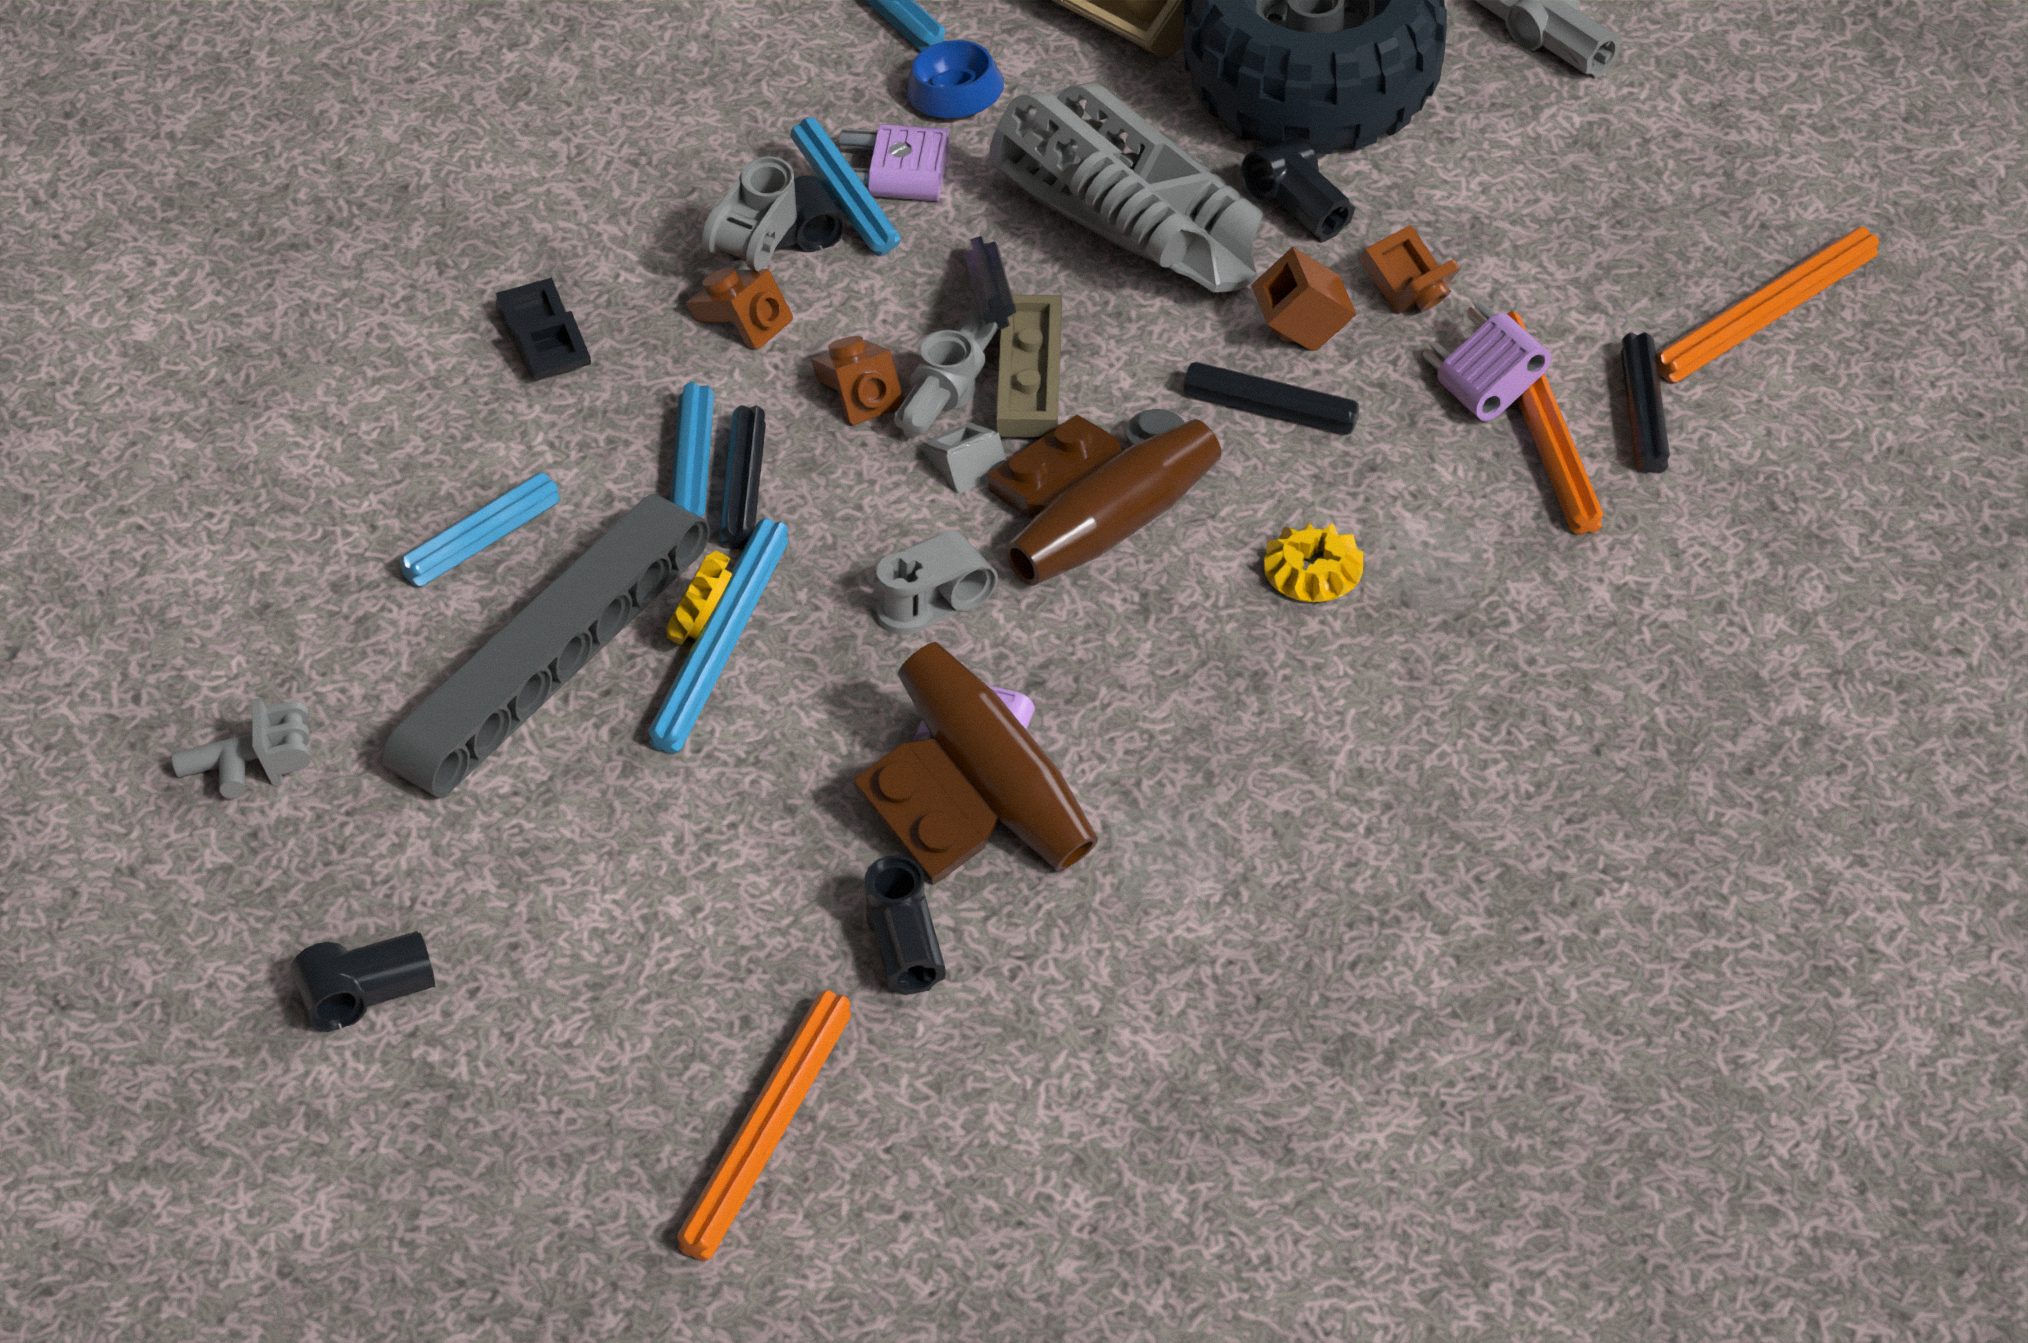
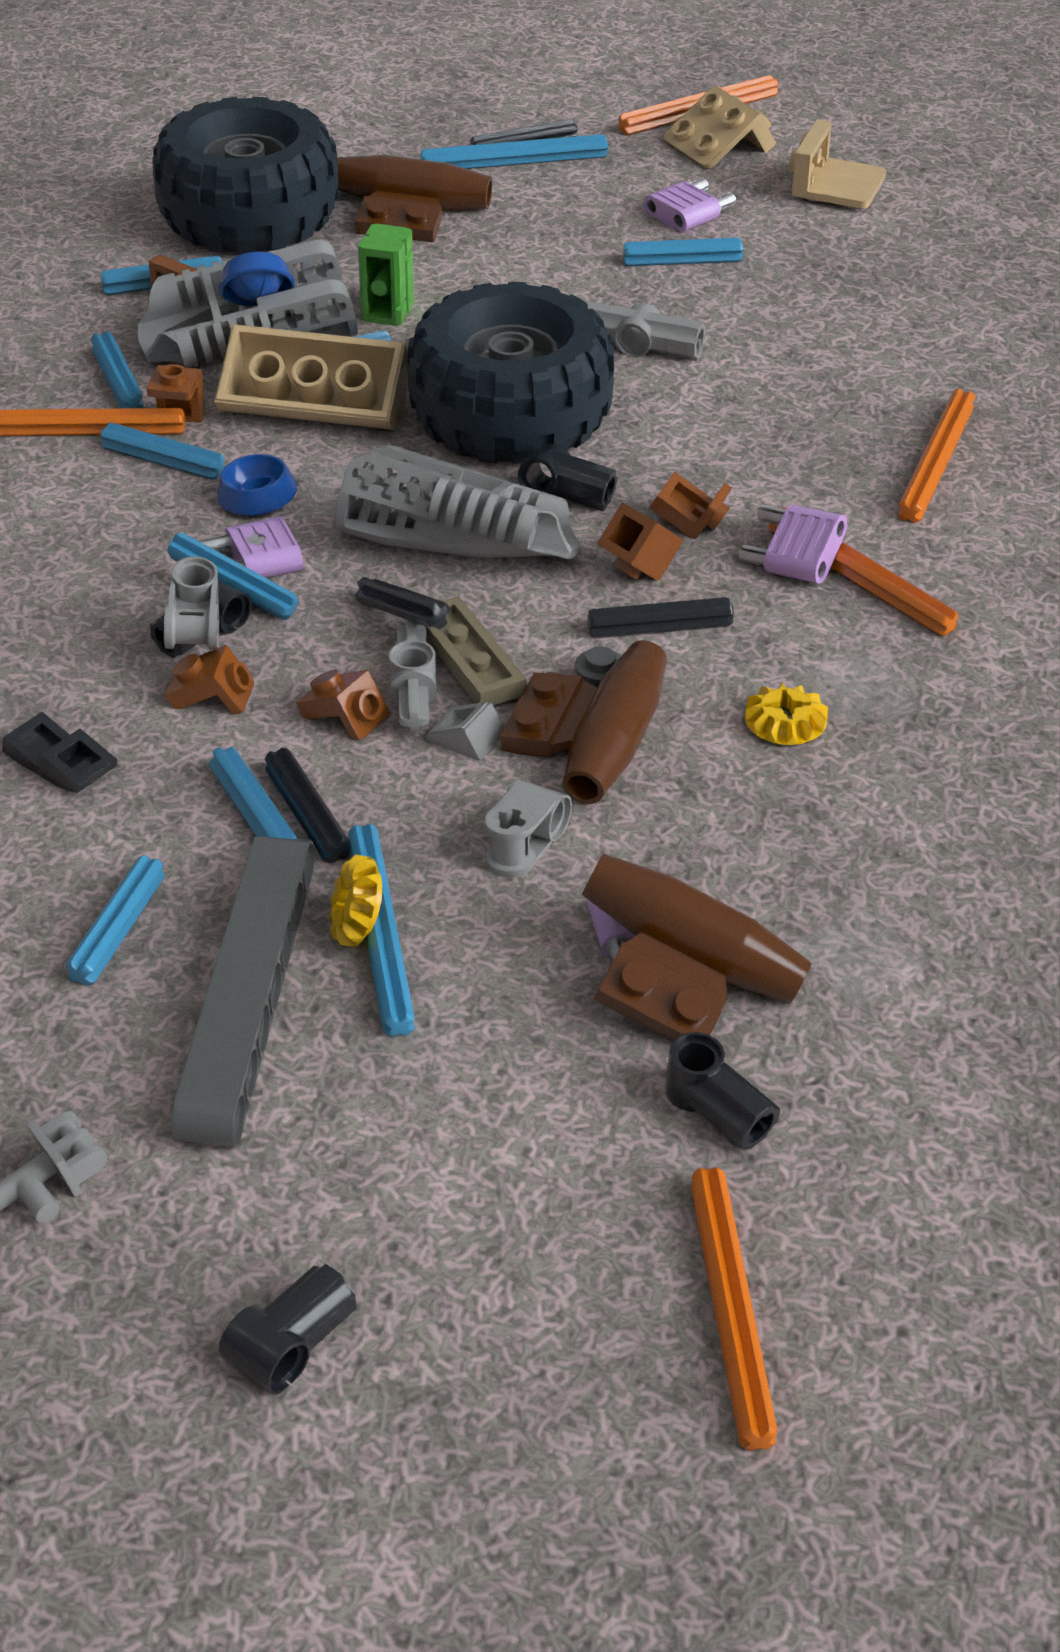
camera: 30 degrees left, 5 degrees down
black axle [1621,332,1670,474] -> none

